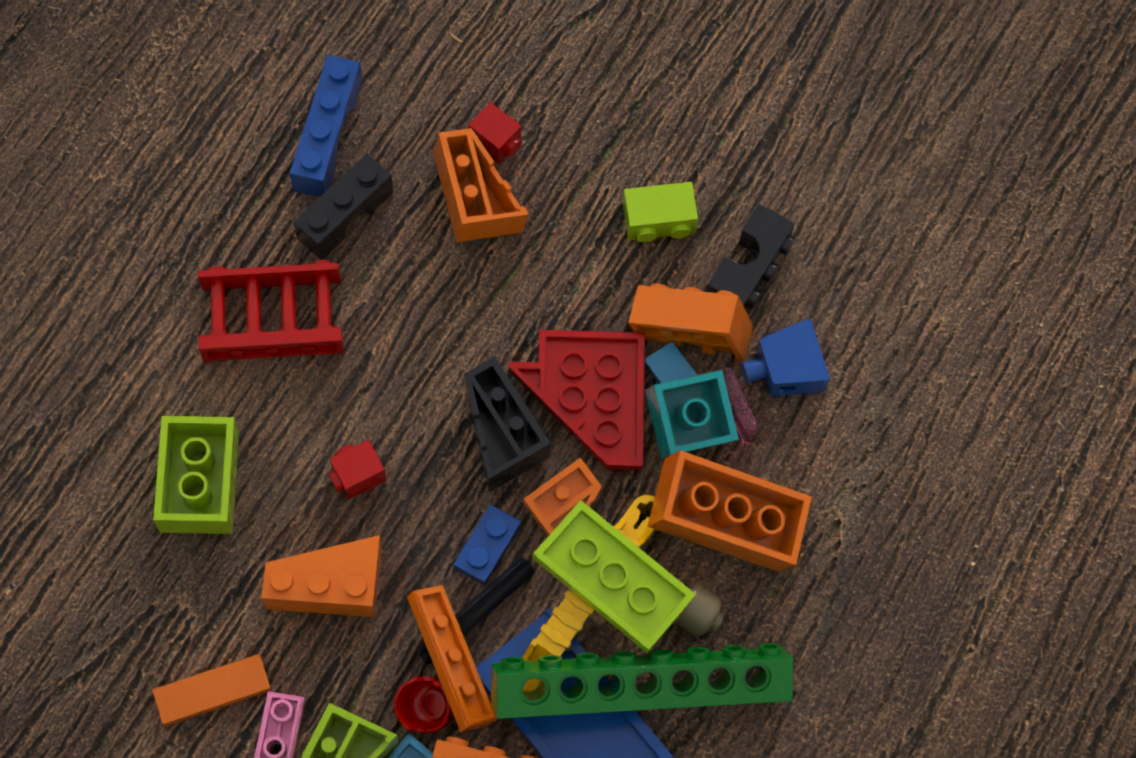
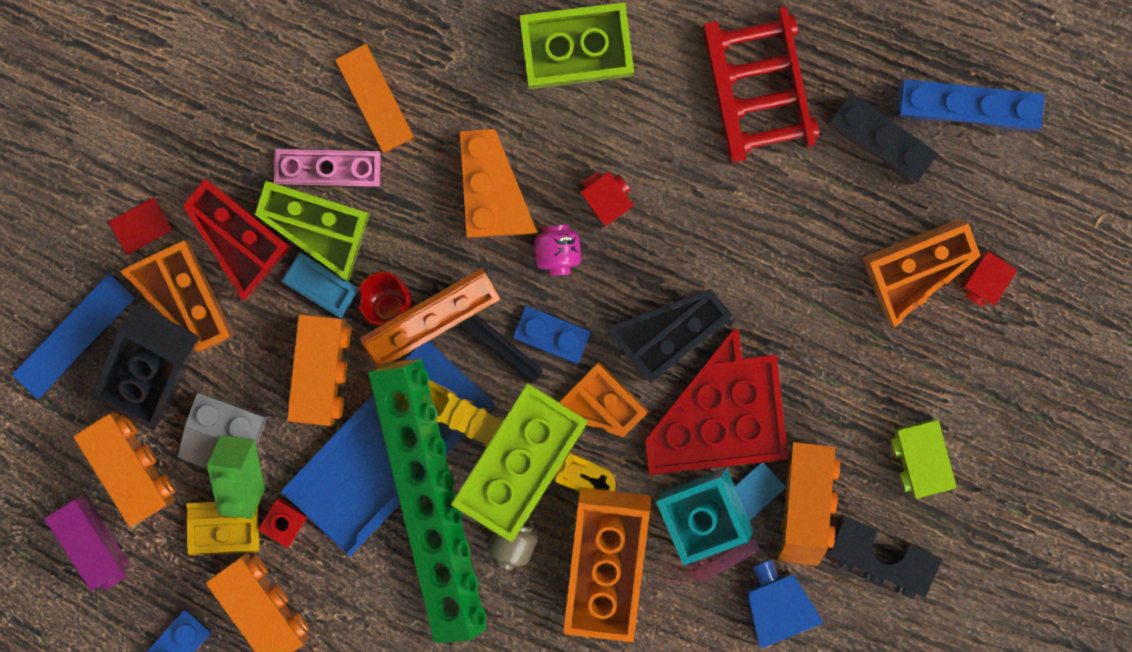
camera: 90 degrees right, 20 degrees up
none -> dark pink head [534,225,582,276]

